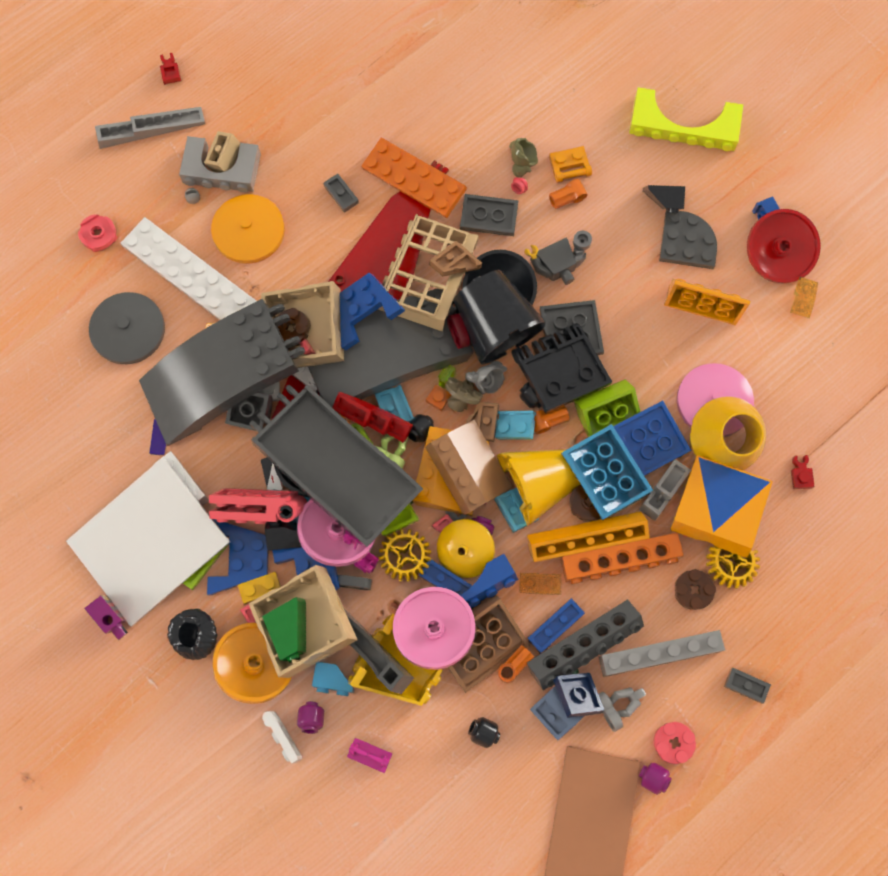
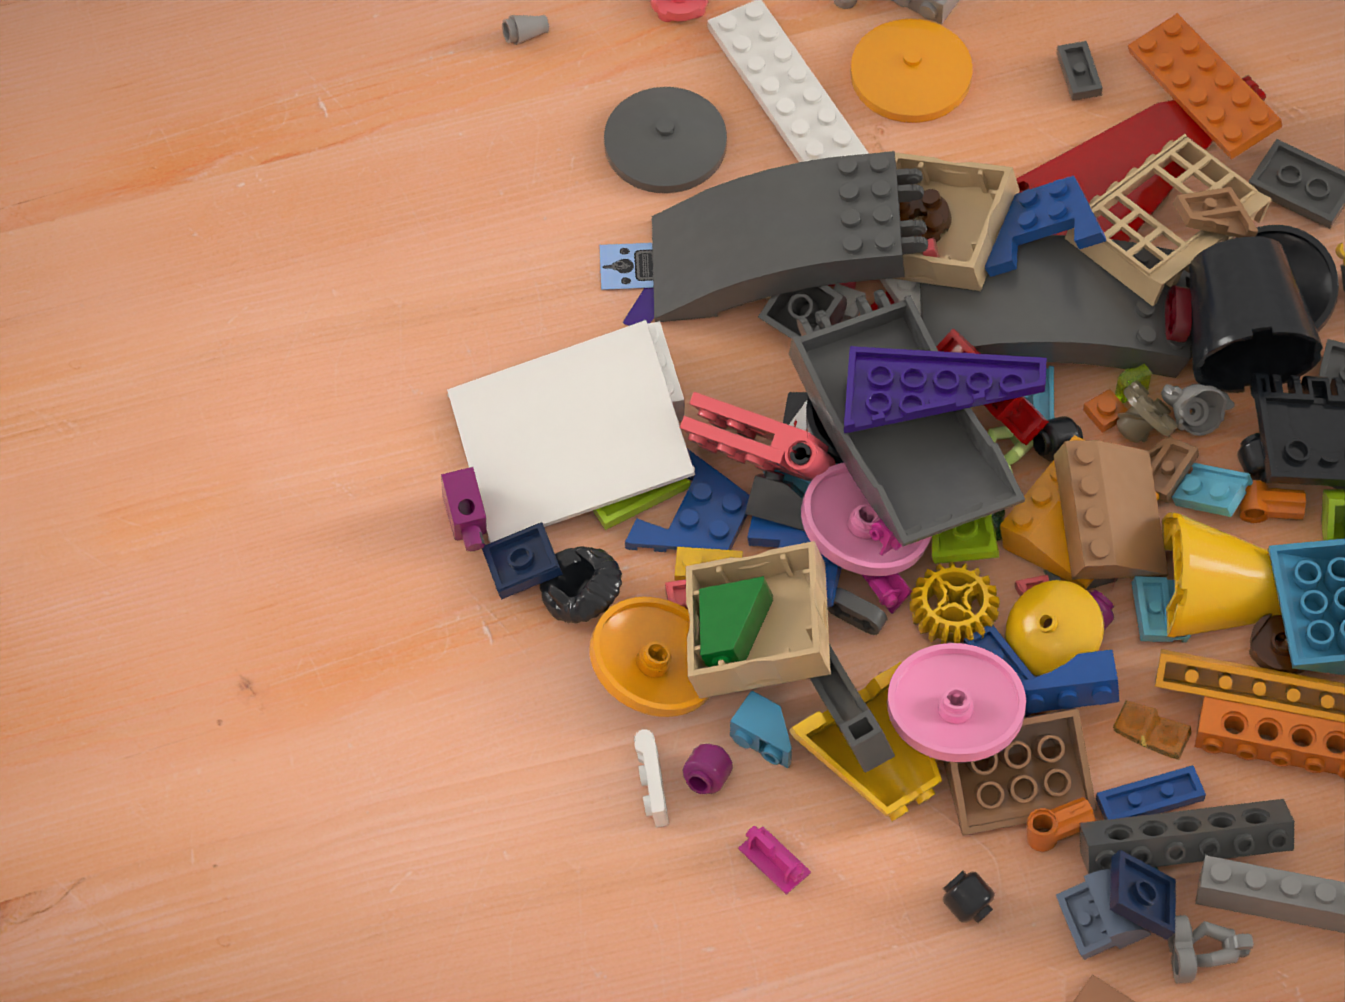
camera: 25 degrees right, 15 degrees down
none -> dark blue plate [482,522,563,600]
none -> light grey cone [502,15,549,45]
none -> sticker [599,243,654,290]
none -> dark purple wing [844,346,1047,434]

